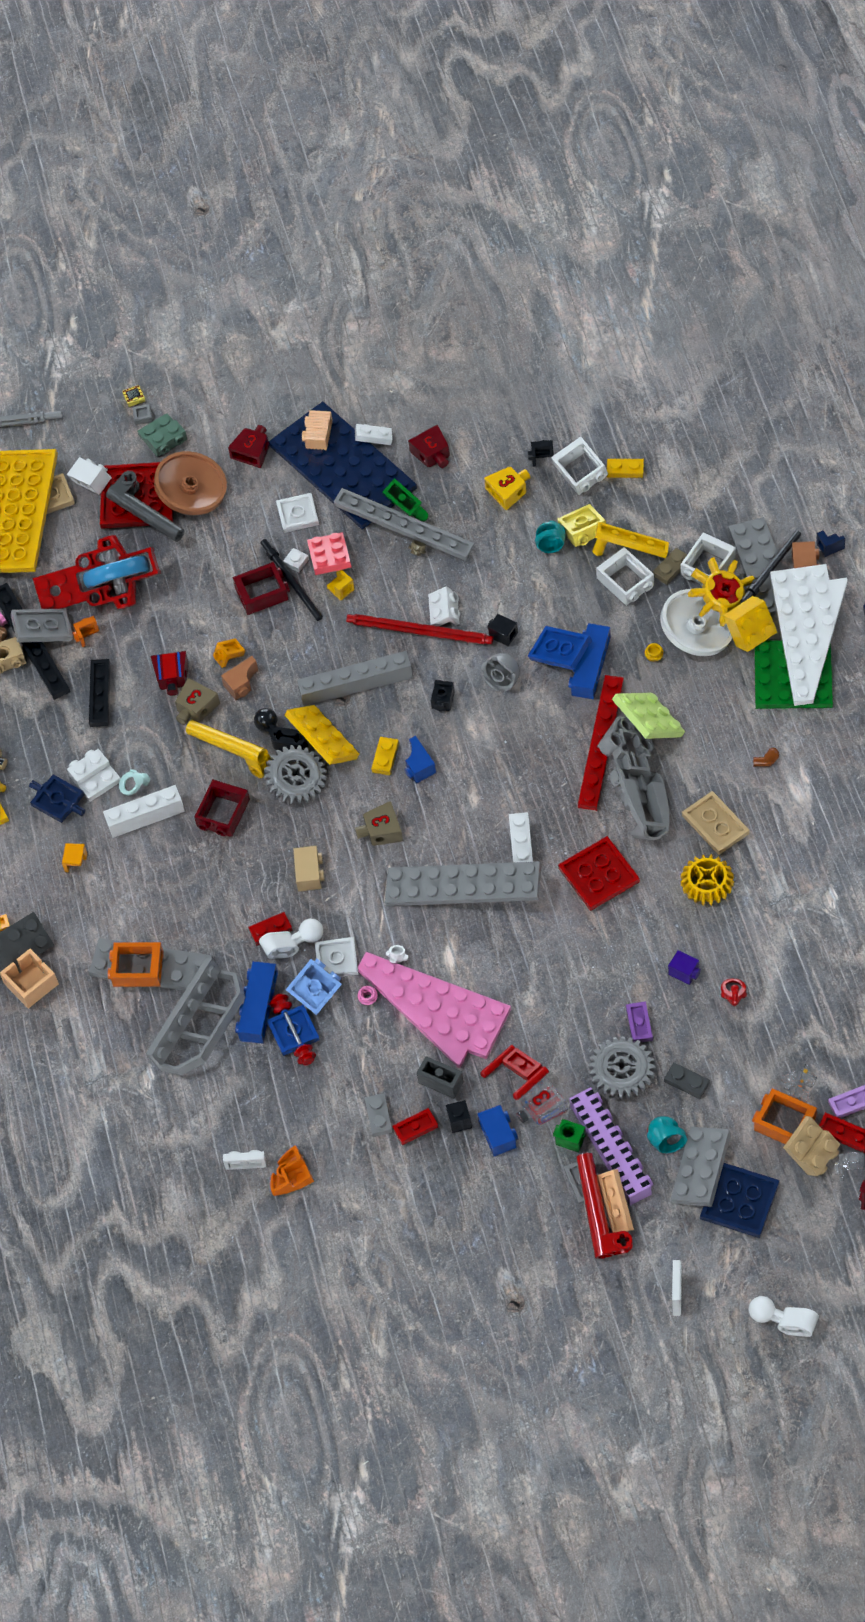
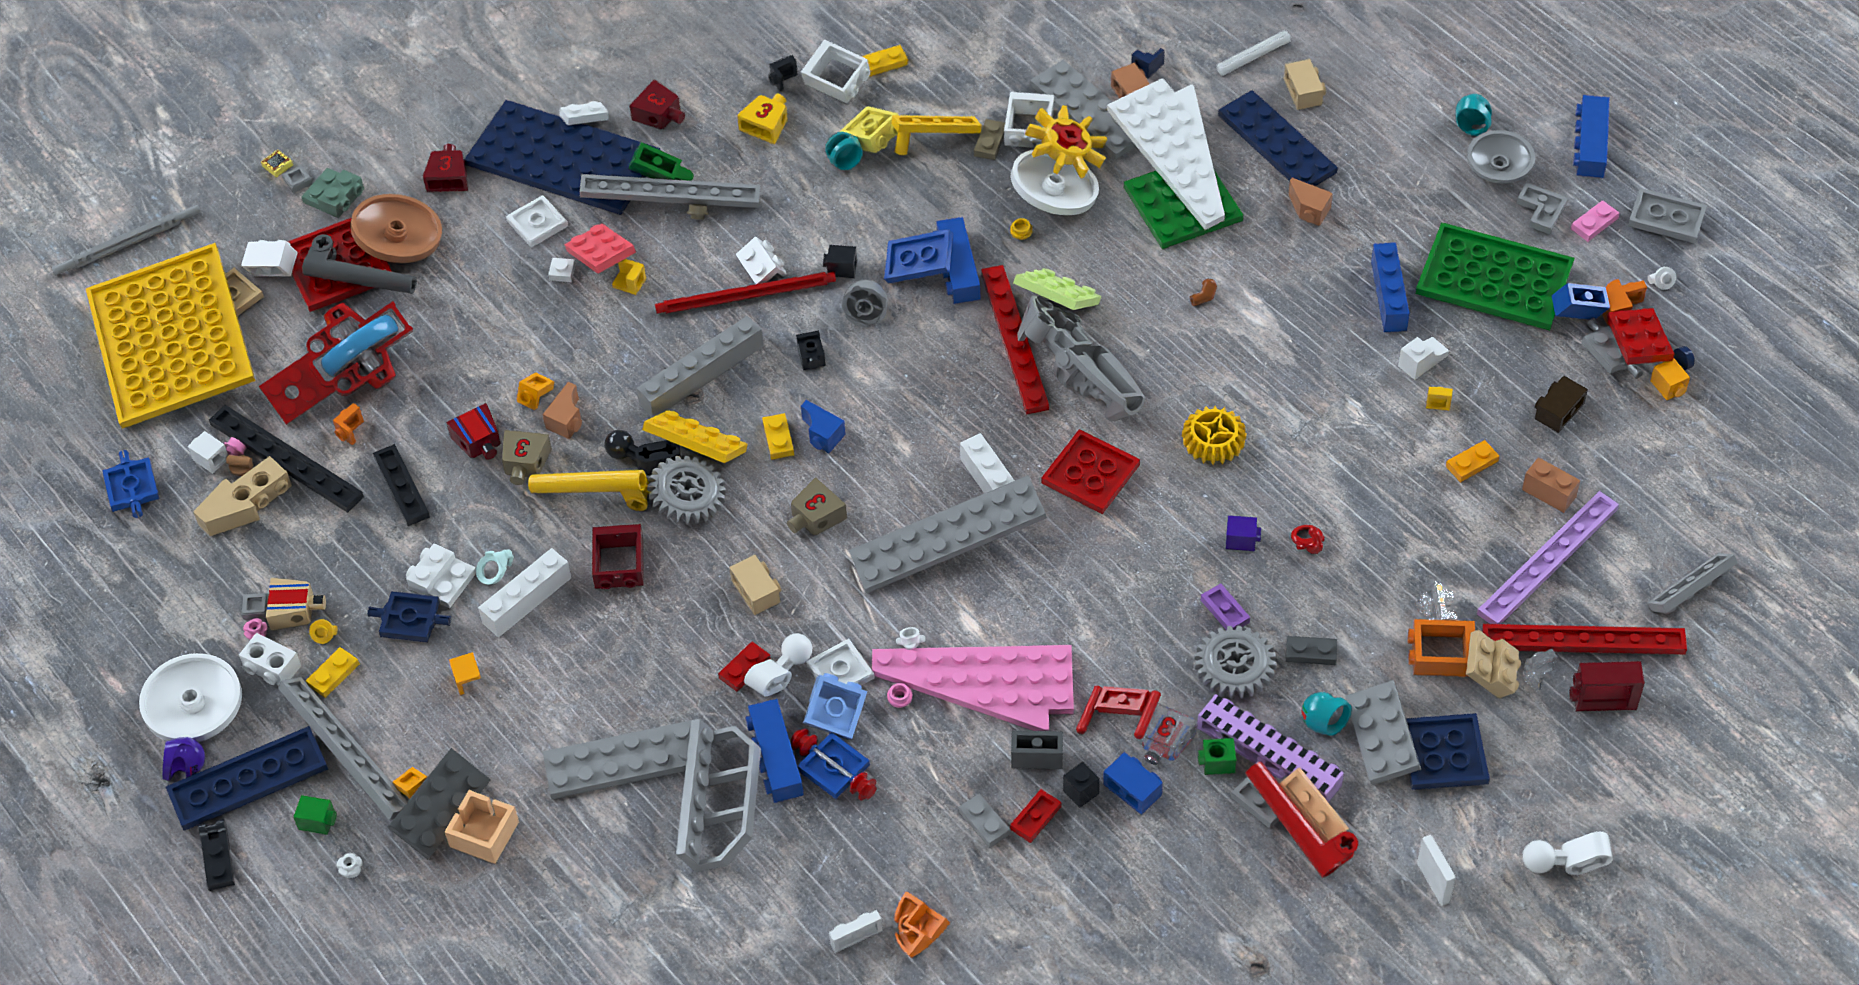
camera: 30 degrees left, 5 degrees down
light grey plate [11,609,73,642] -> none
orange window [108,942,164,987] -> none
dark red window [232,562,290,615] -> none
black bar [260,539,323,621] -> none
light nougat brick [302,410,333,450] -> none
white window [596,547,654,606] -> none
tan plate [682,791,750,855] -> none
yellow brick [723,596,777,652] -> none
black bar [740,530,801,603] -> none

